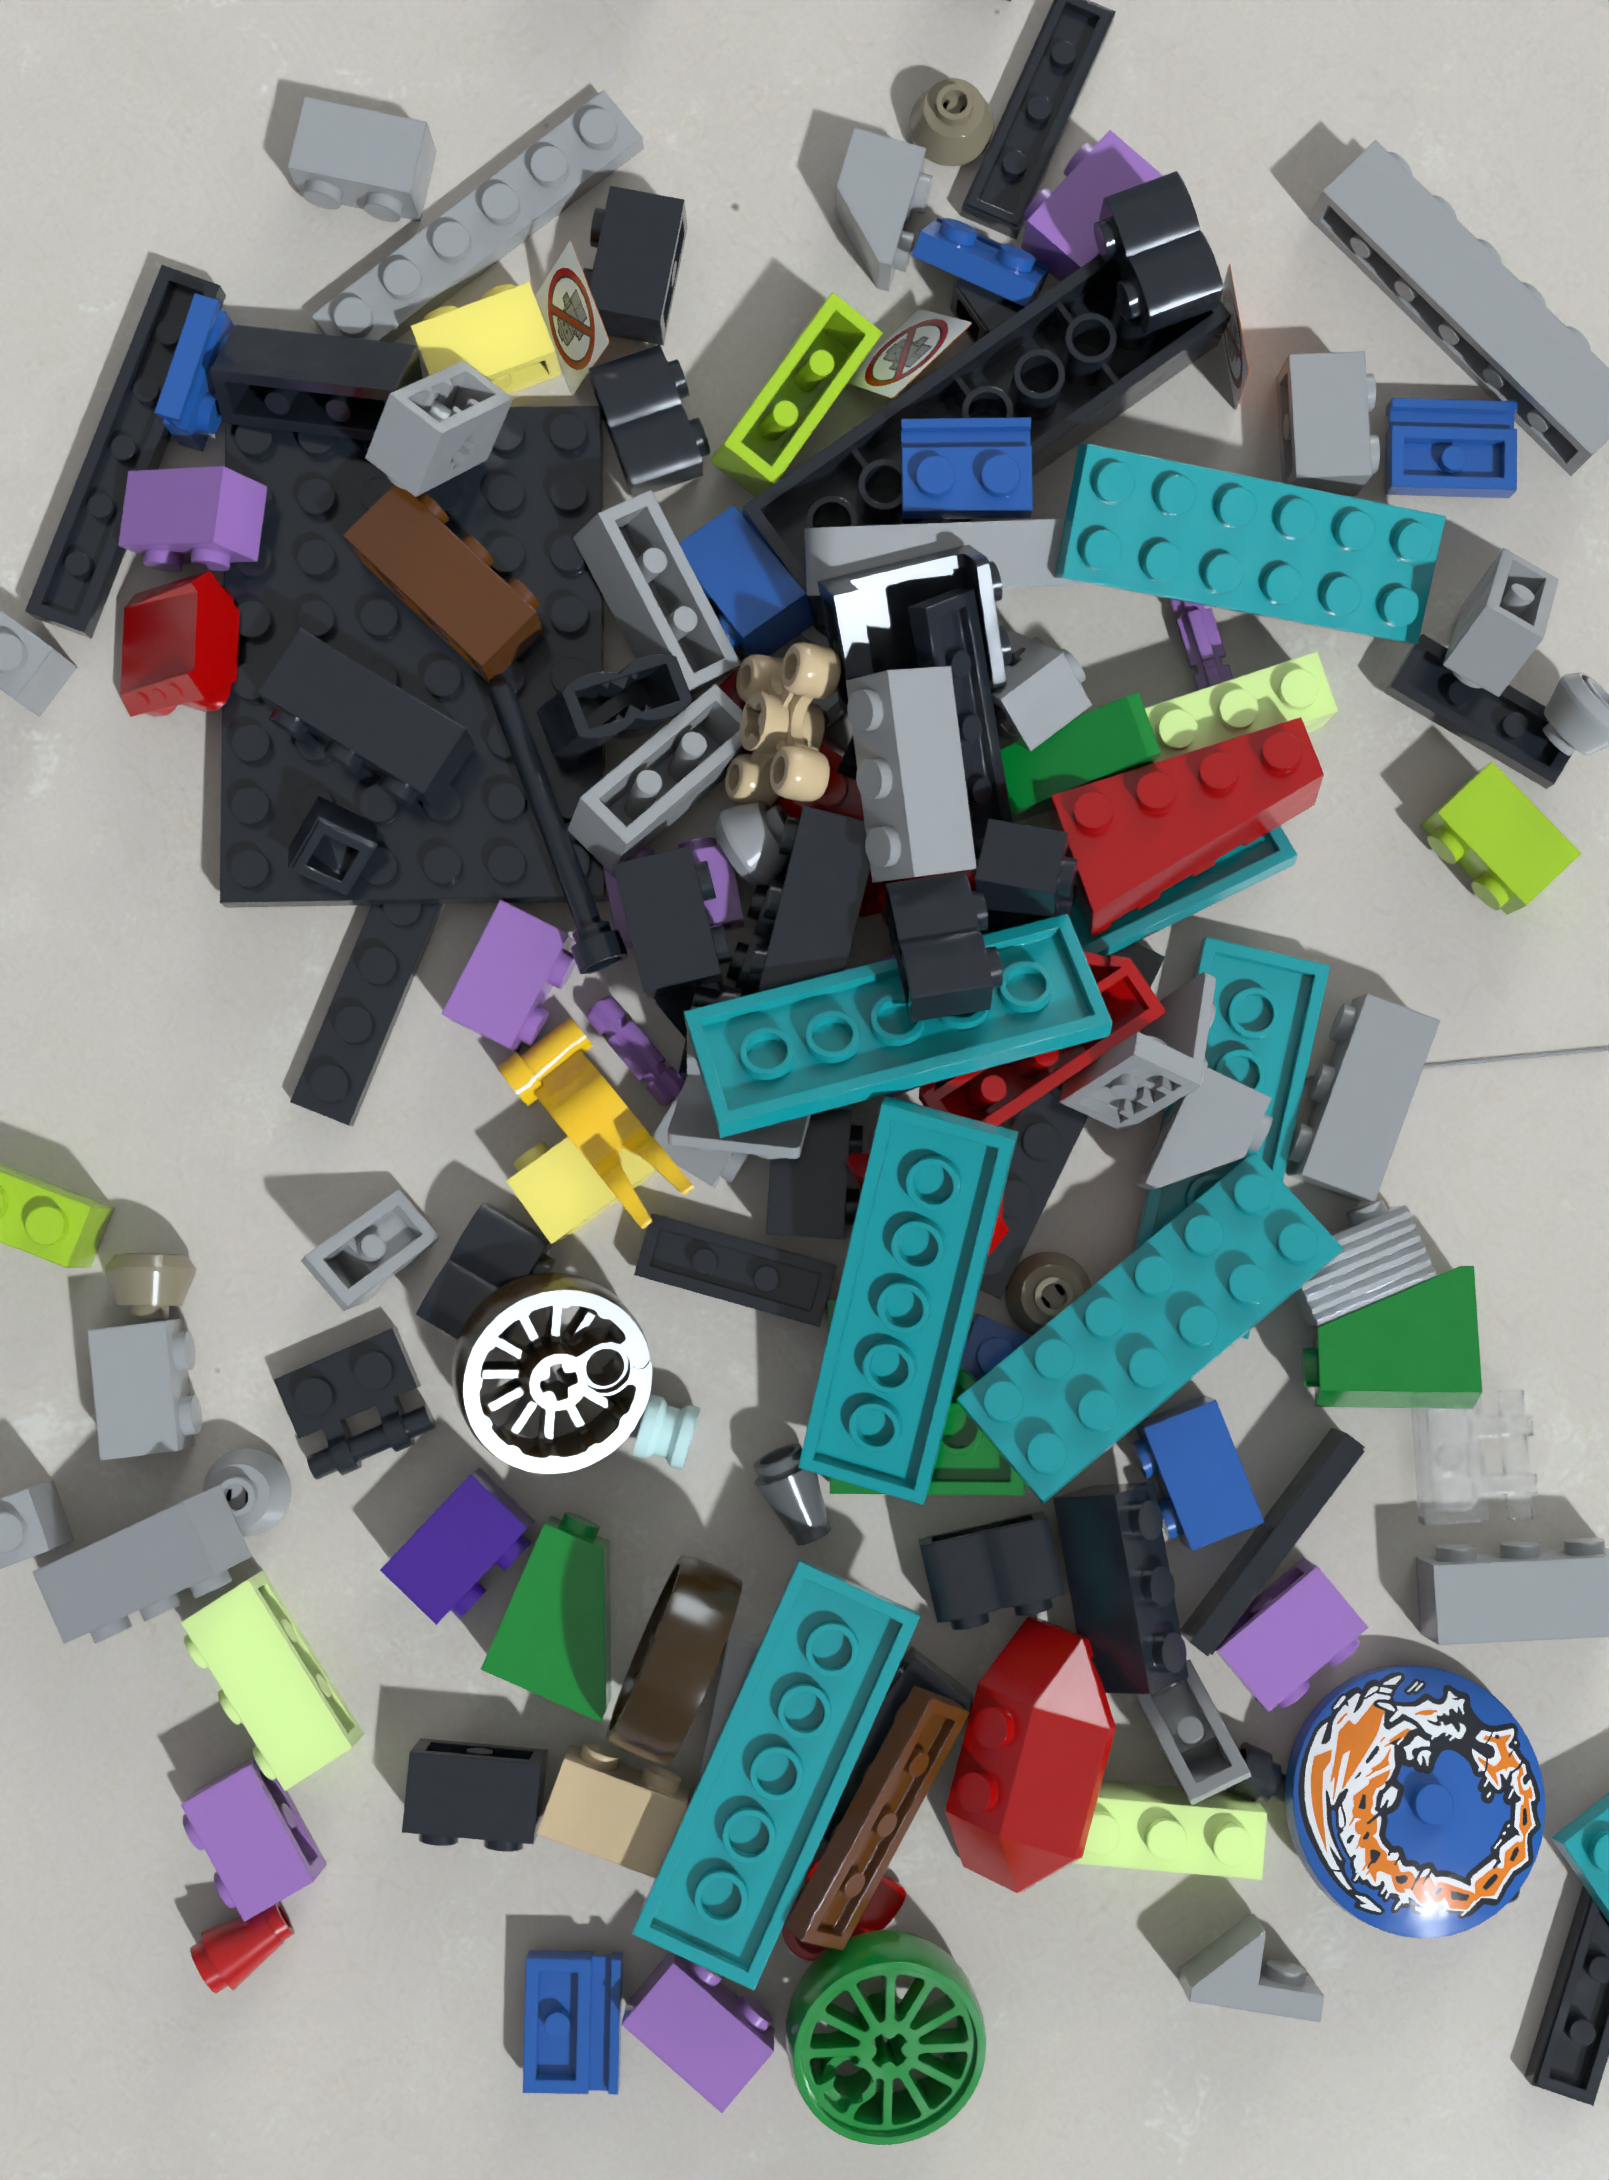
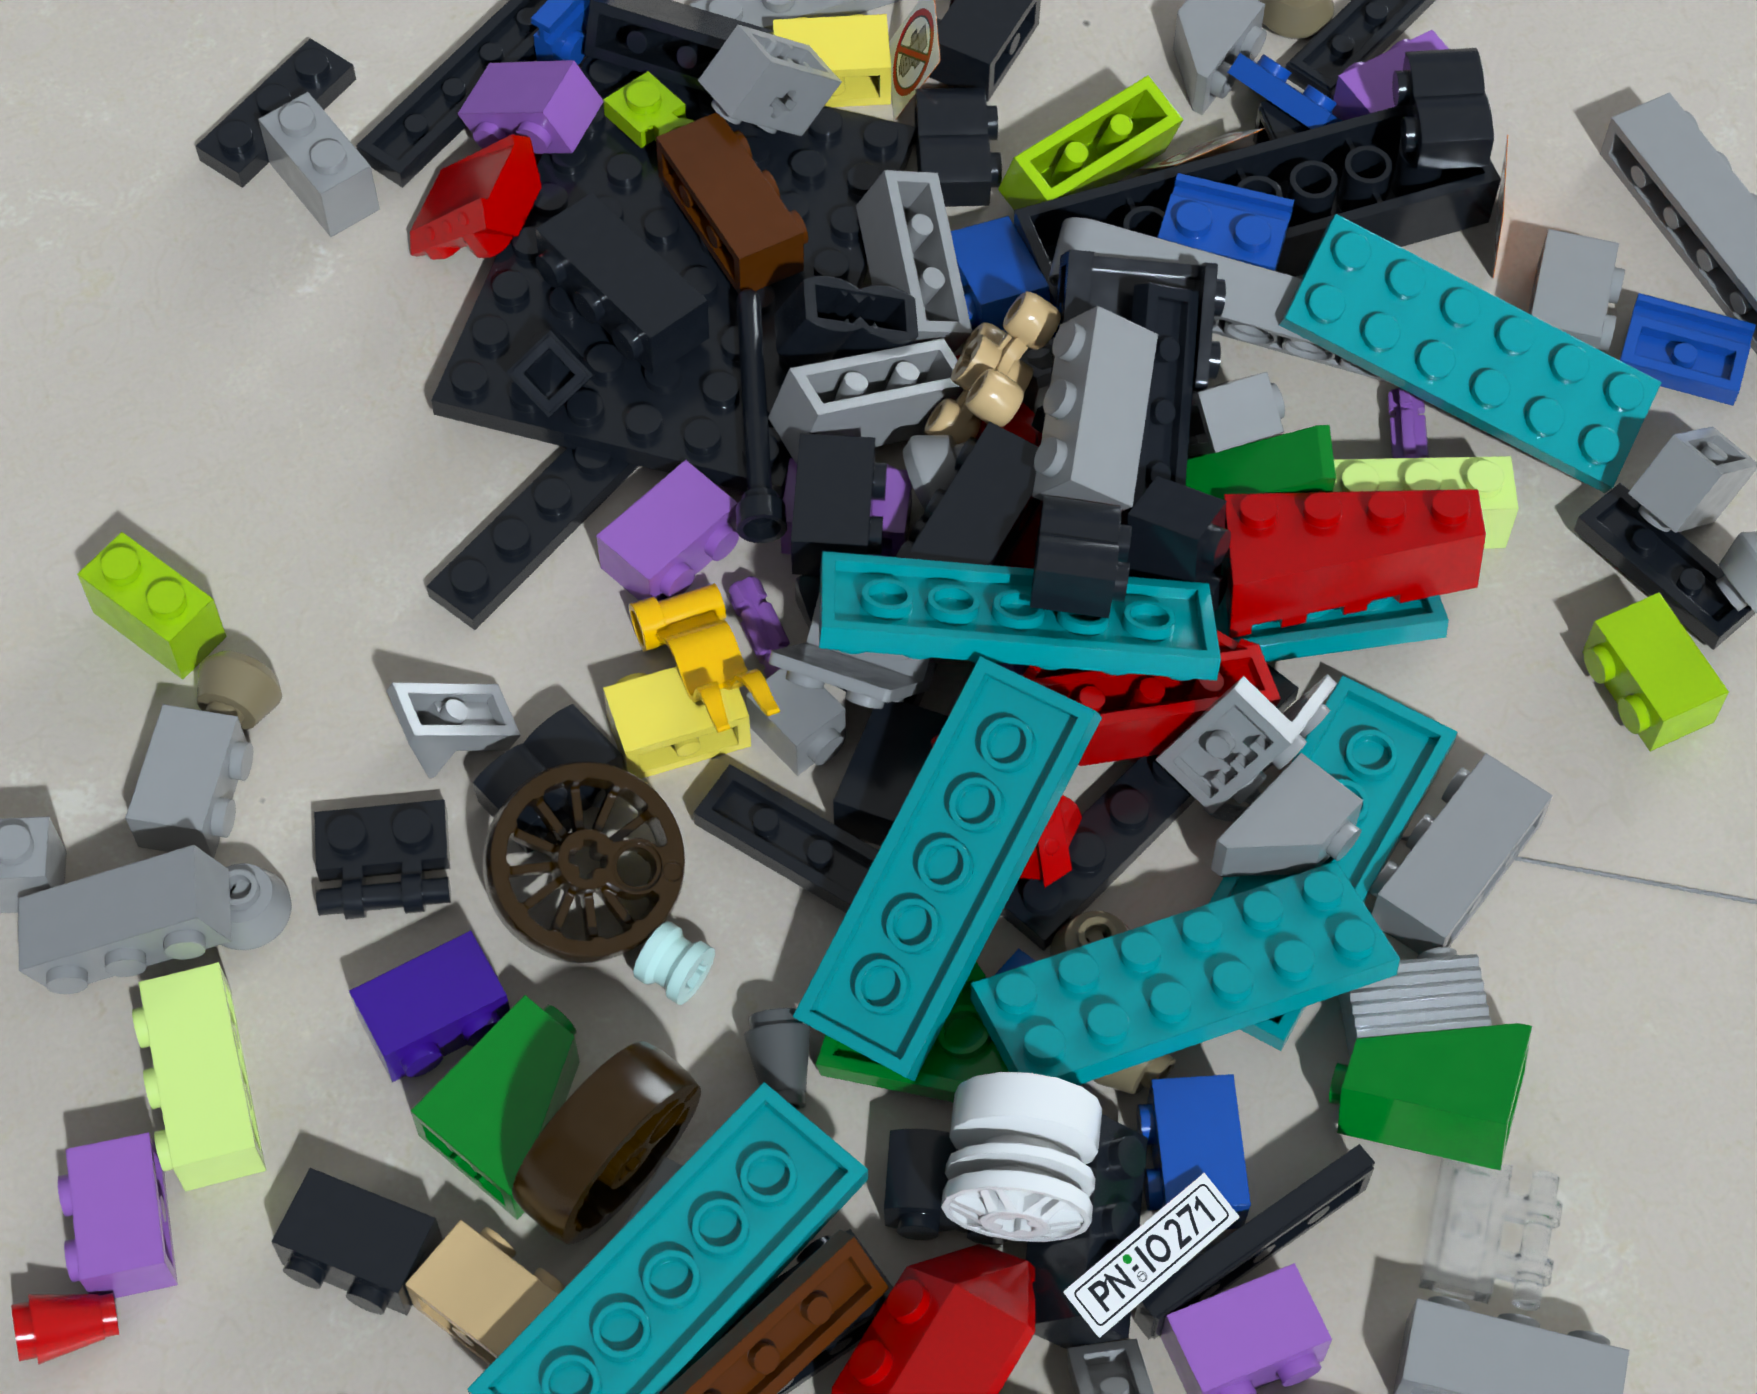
camera: 20 degrees right, 25 degrees down
none -> lime plate [603,71,694,148]
none -> white wheel [941,1072,1102,1242]
none -> white sticker [1063,1173,1239,1338]

